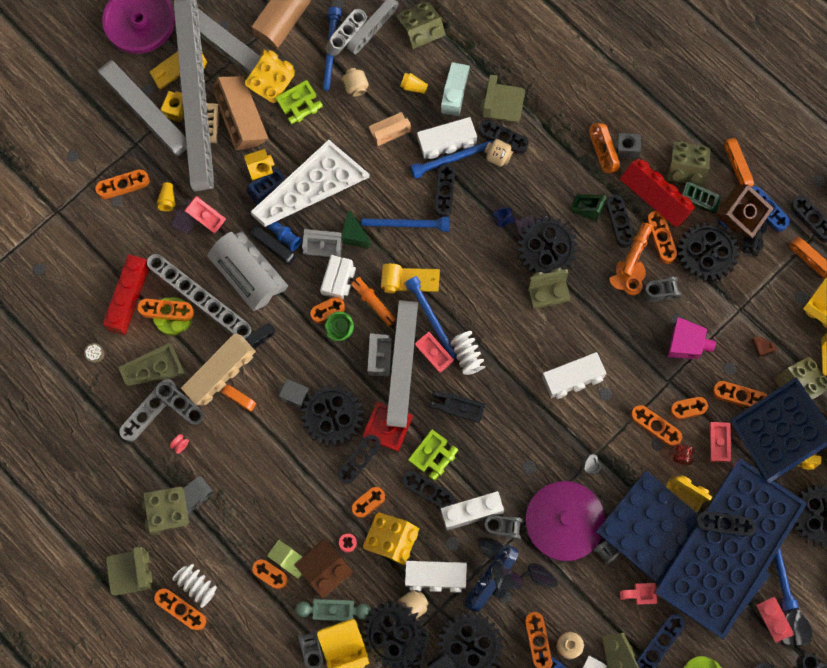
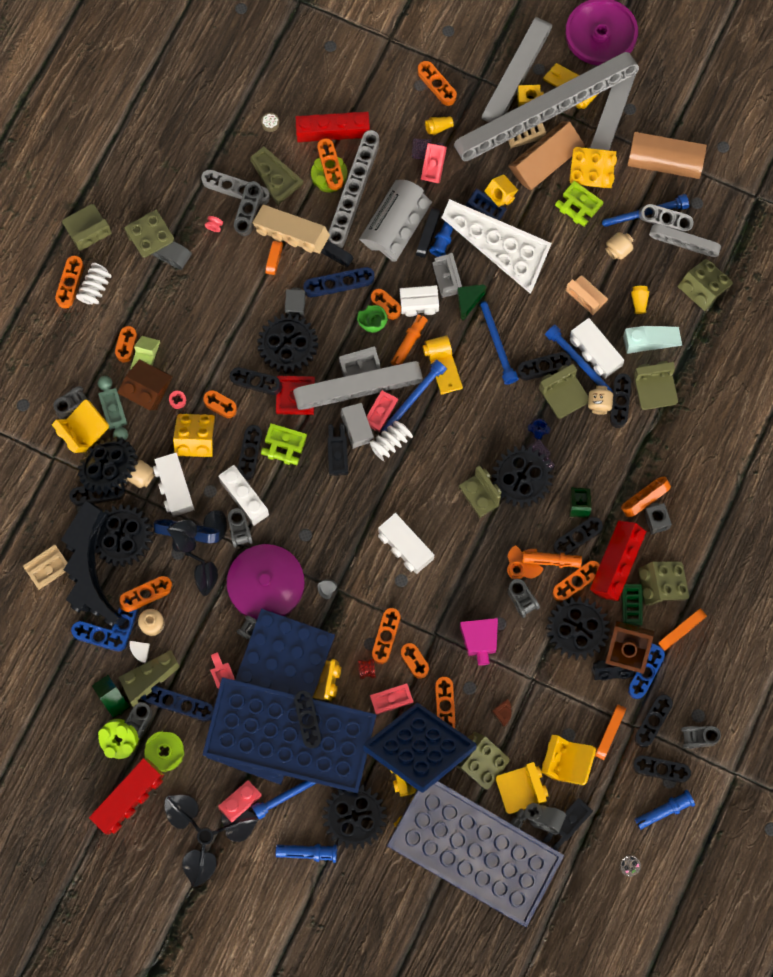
camera: 65 degrees right, 0 degrees up
none -> dark blue beam [303,267,375,297]
none -> light grey hinge [340,403,374,449]
none -> olive bracket [539,364,589,419]

